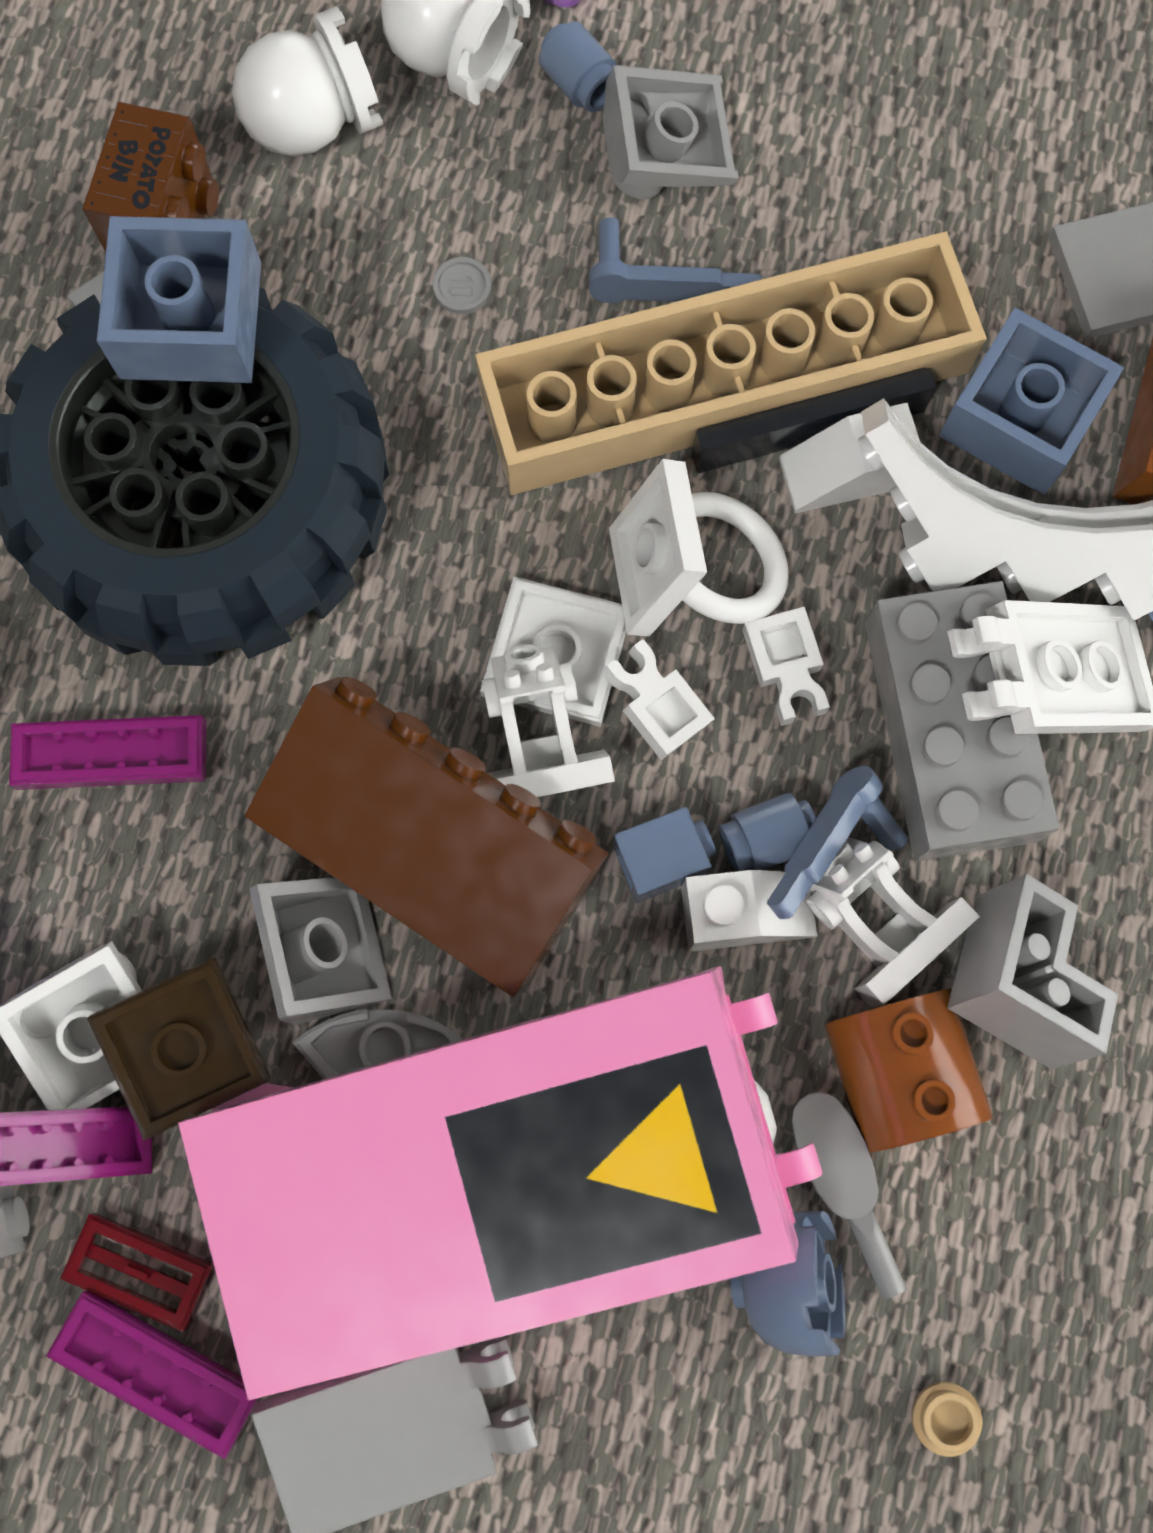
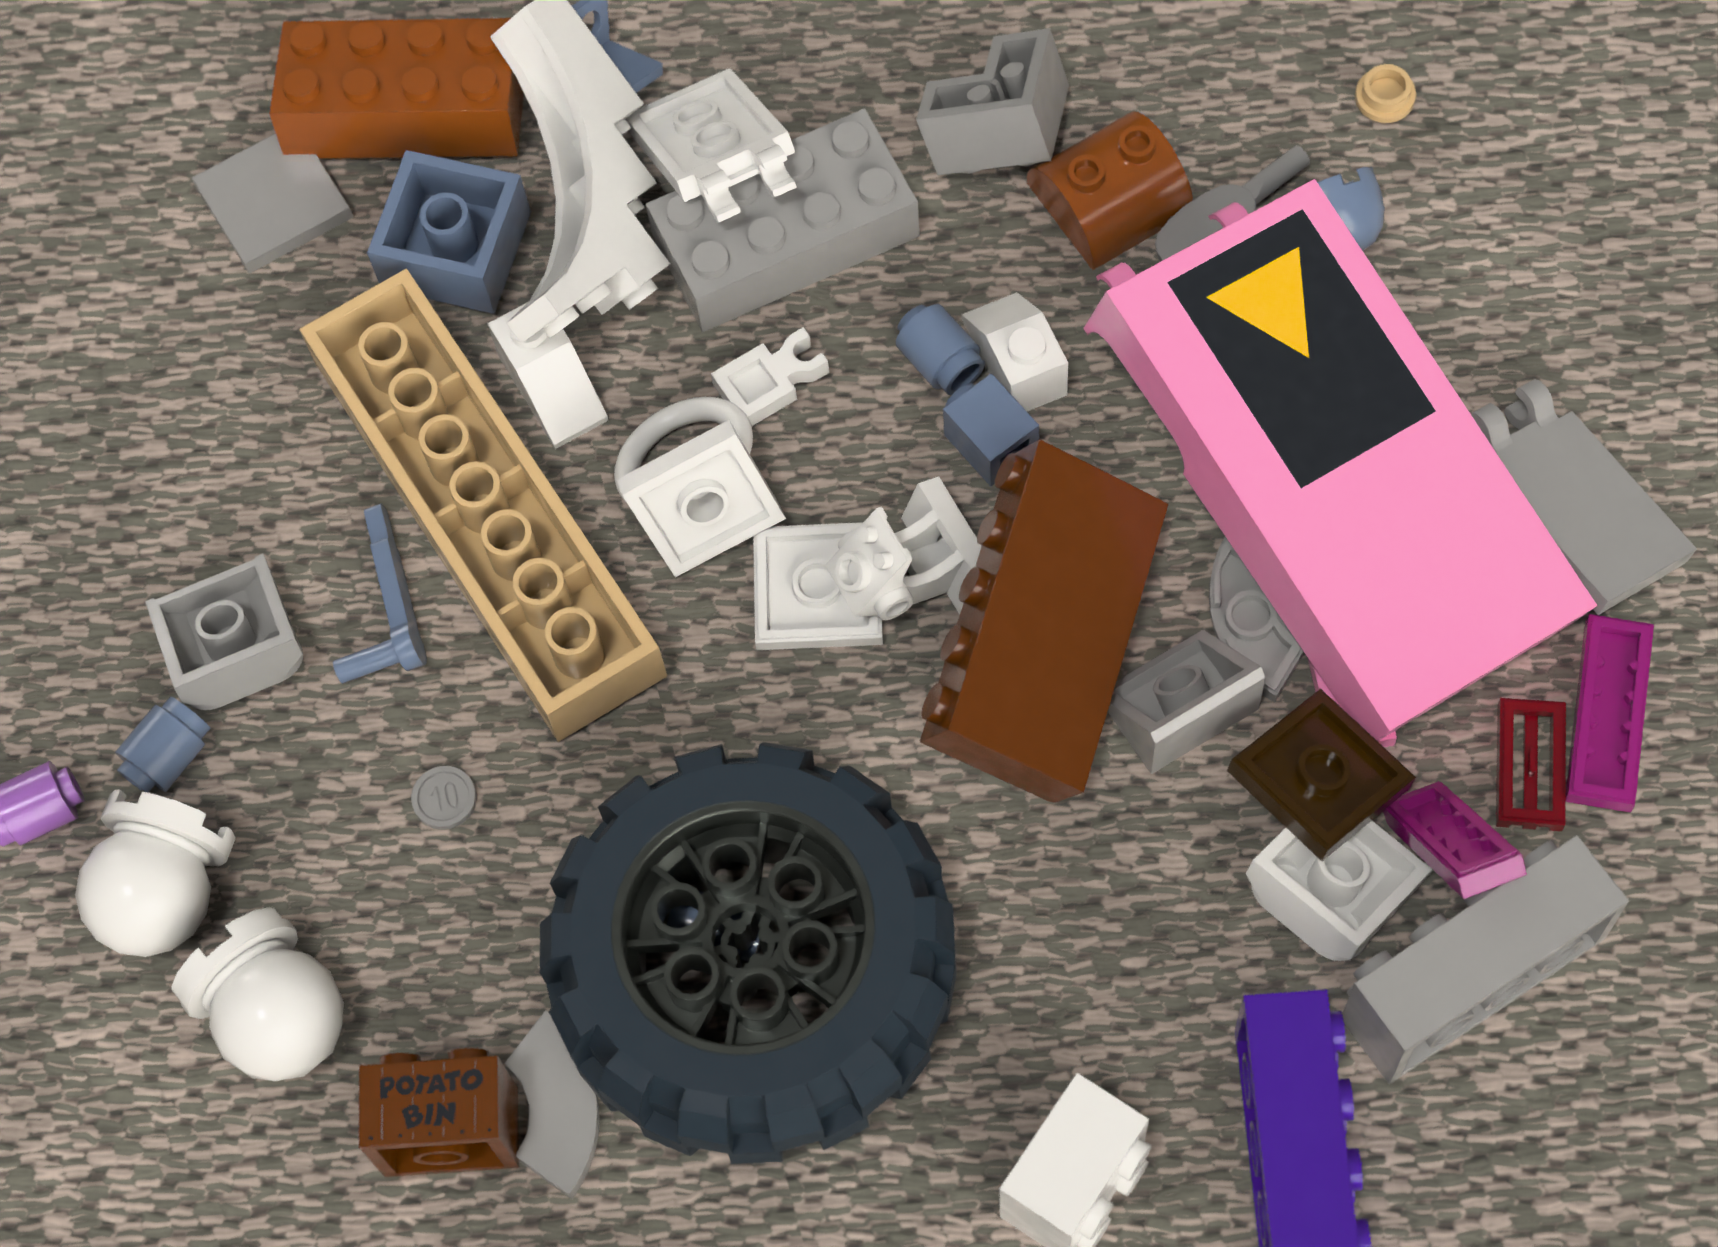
camera: 100 degrees left, 10 degrees down
magenta plate [9,715,207,790] -> none
sand blue brick [97,216,262,383] -> none
white plate [602,639,715,760] -> none
black tile [692,367,937,474] -> none
sand blue piece [767,766,908,919] -> none
white tile [806,837,980,1008] -> none

